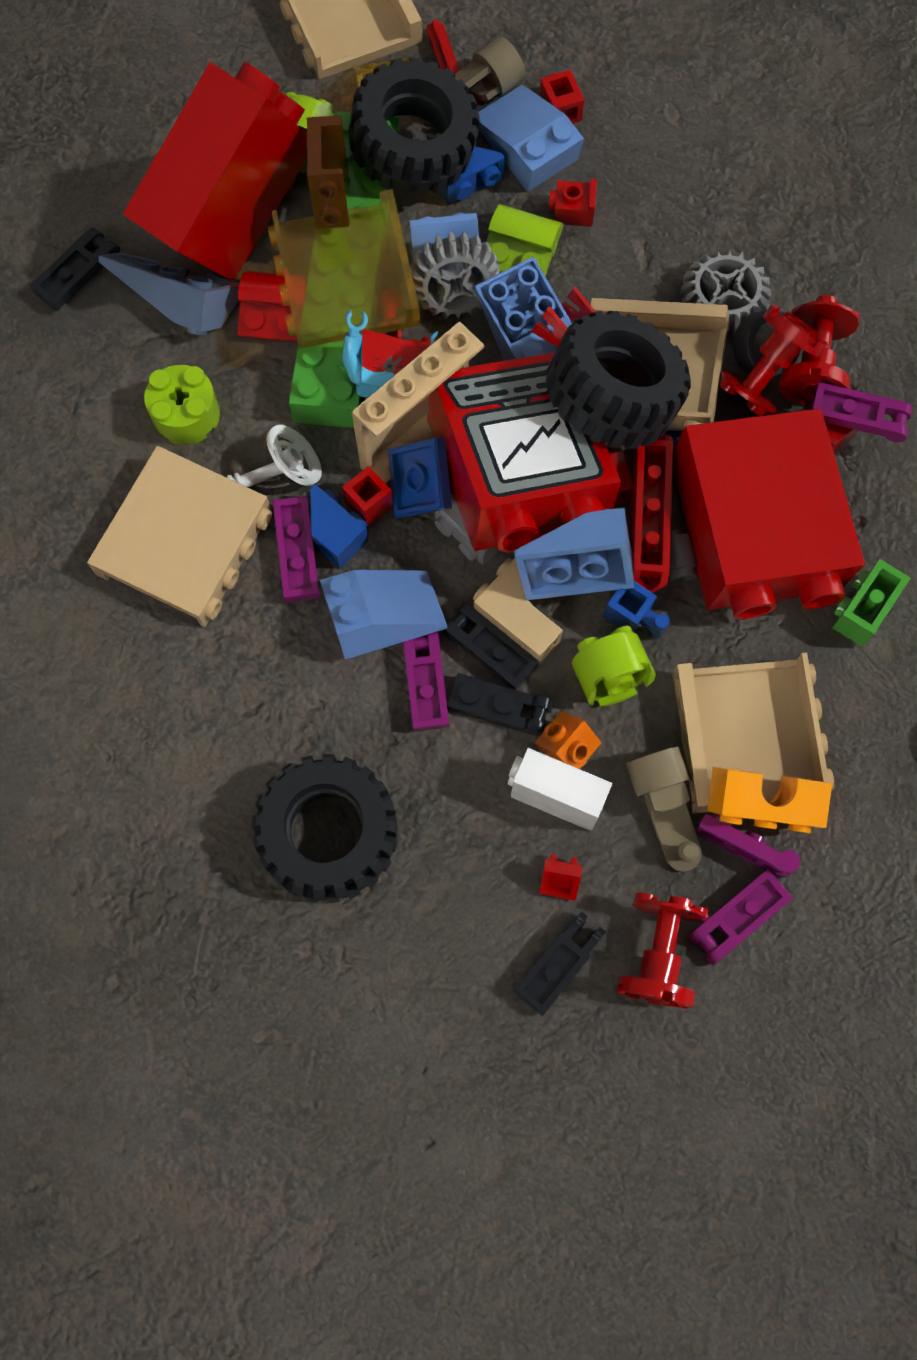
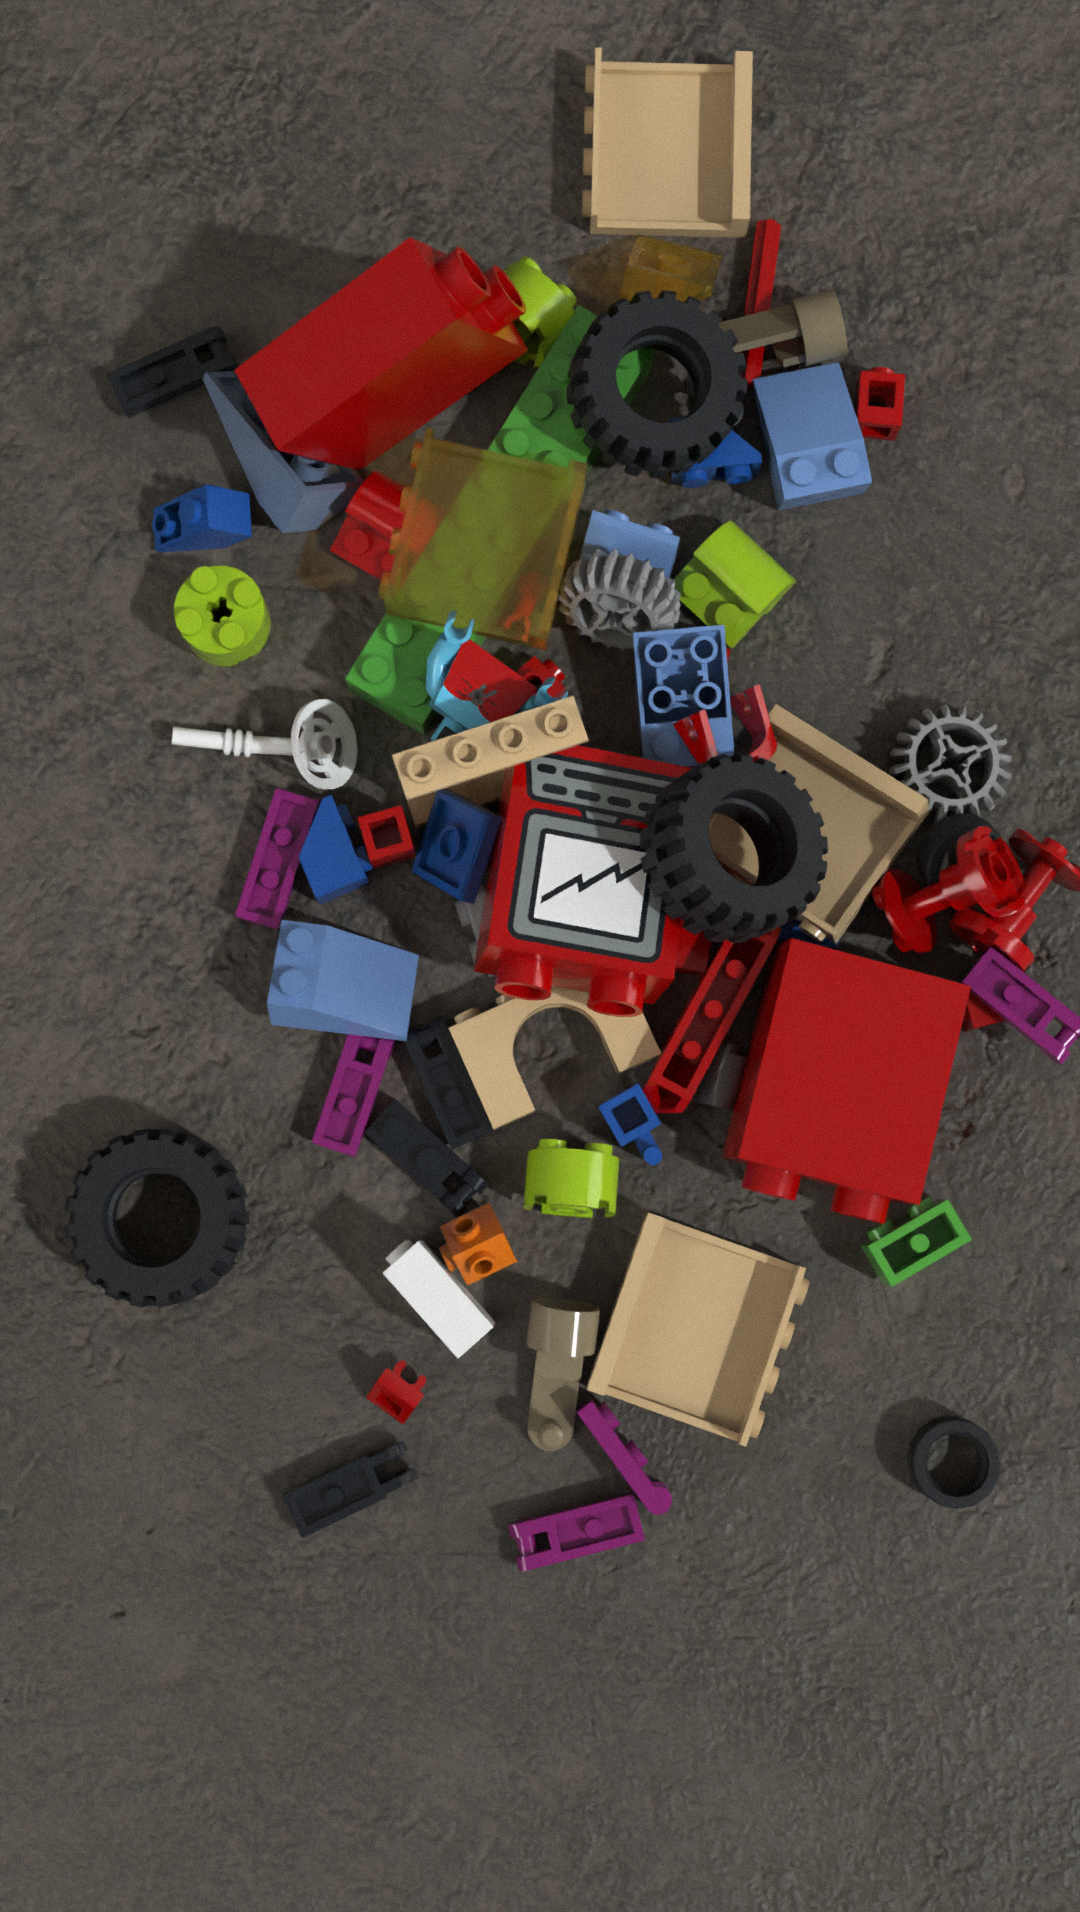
camera: 25 degrees right, 10 degrees up
tan panel [87,446,273,627] -> none
reddish brown panel [307,115,350,229] -> none
medium blue slope [515,508,634,600] -> none
red brick [548,179,597,227] -> none
red piece [616,892,709,1009] -> none
light orange arch [707,767,832,833] -> none
none -> blue slope [152,484,252,552]

